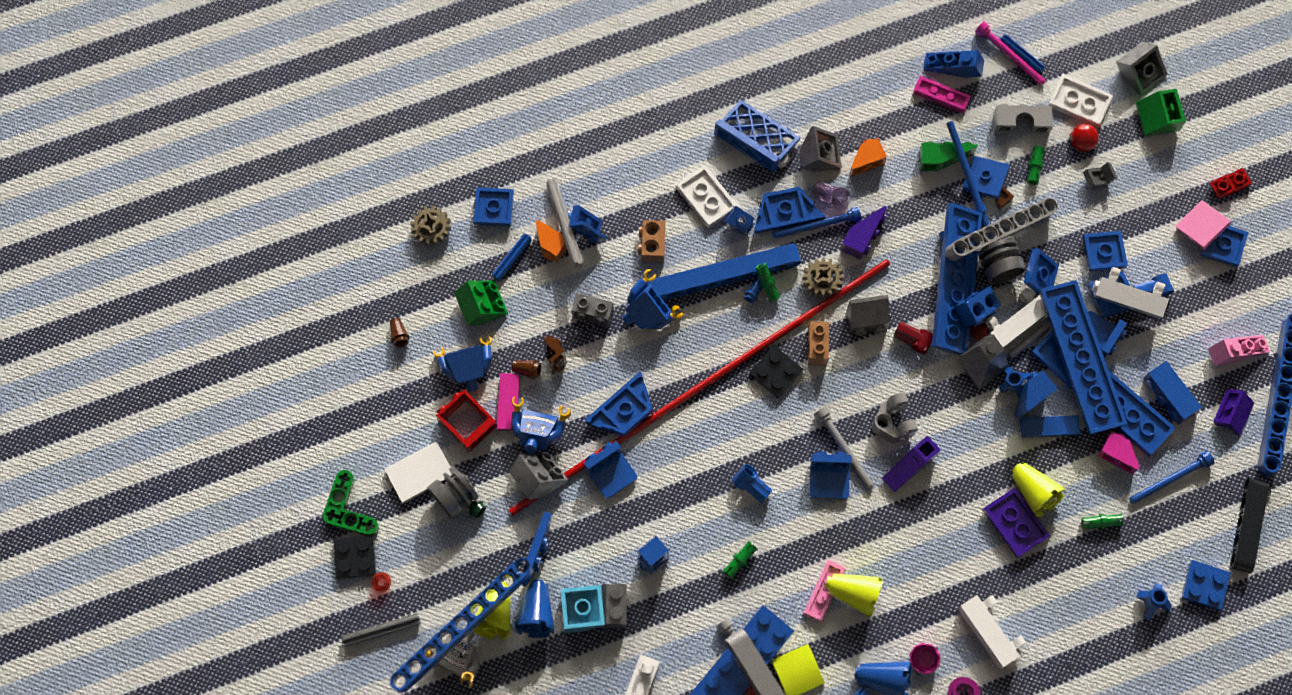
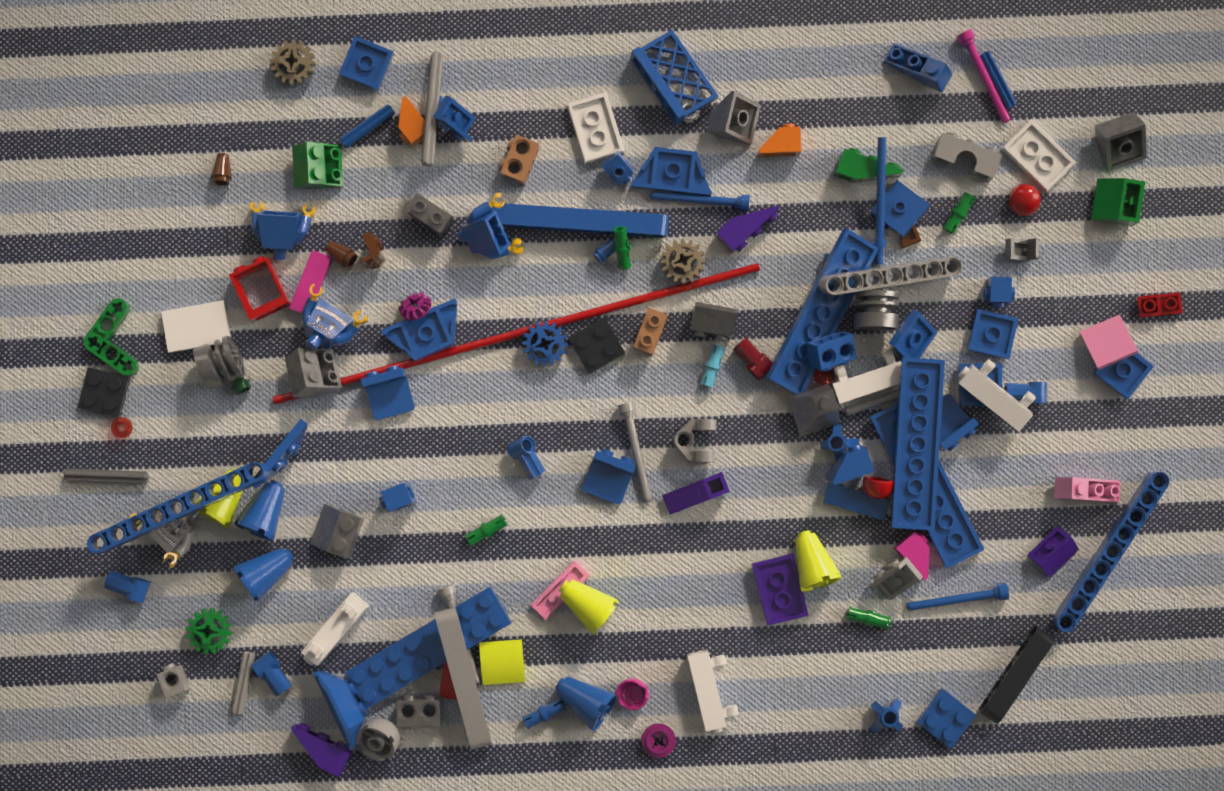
camera: 20 degrees right, 15 degrees up
medium azure slope [561,585,605,633] -> none
clear purple piece [812,180,850,210] -> none
dark pink tile [912,76,971,114] -> none
blue brick [1143,361,1202,425] -> none
none -> blue cone [233,547,295,602]
none -> magenta gear [398,292,432,320]
none -> blue gear [522,321,568,367]
none -> medium azure pin [700,344,726,388]
none -> red hair [862,476,894,499]
none -> light grey bracket [870,557,923,600]
none -> blue brick [983,277,1015,308]

